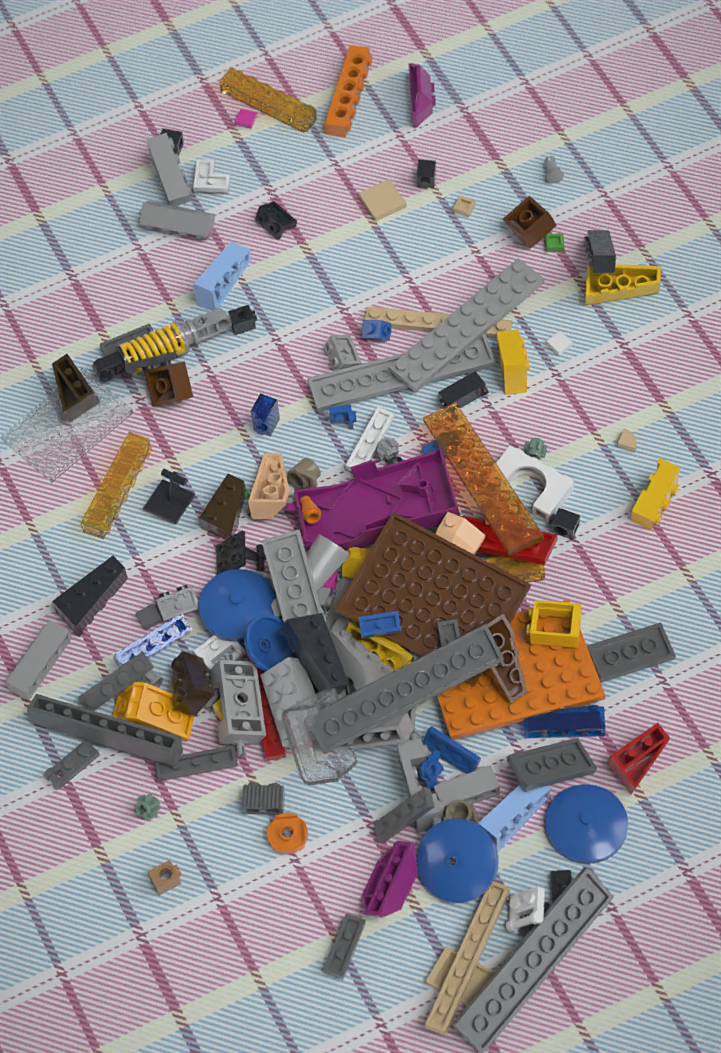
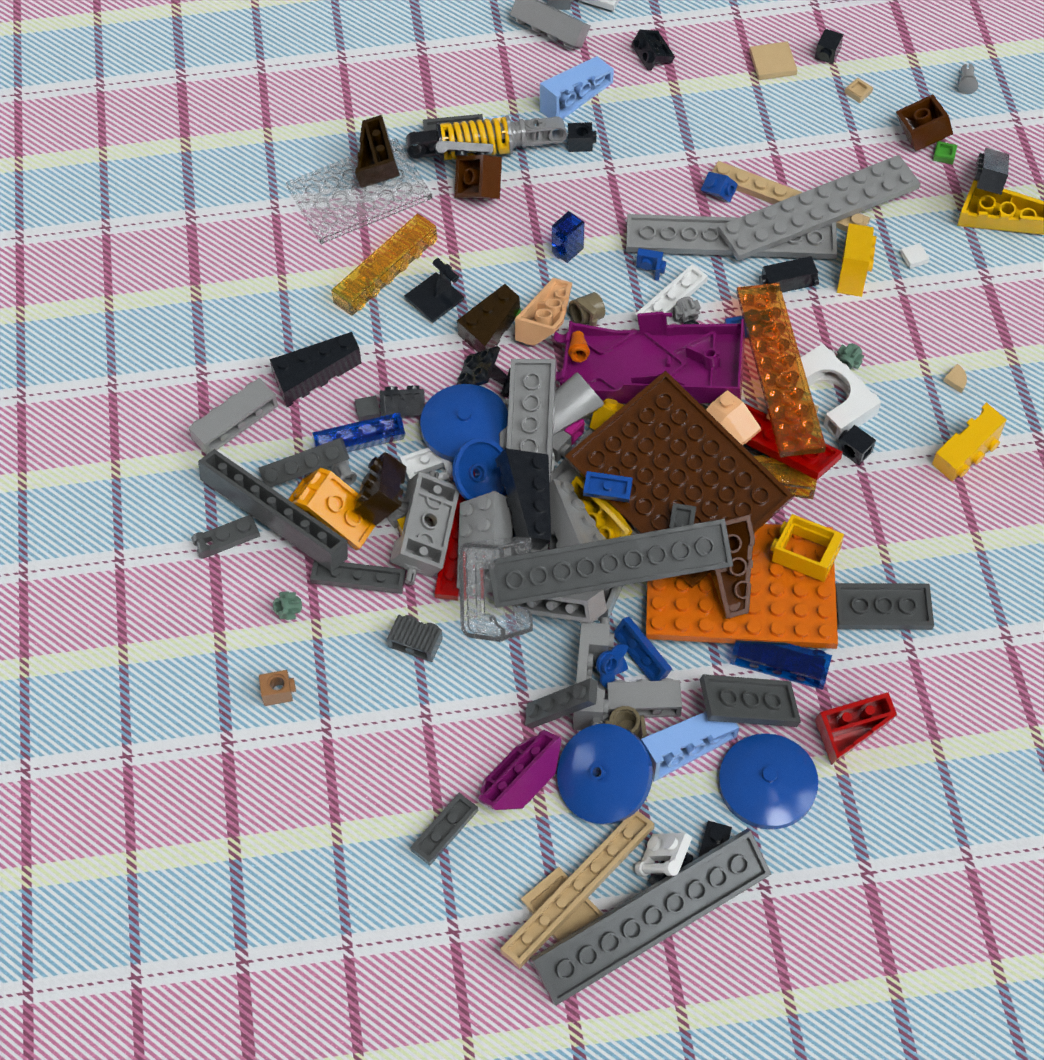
camera: 15 degrees right, 0 degrees up
orange plate [267,813,308,854] -> none
light grey bracket [324,335,362,371] -> none

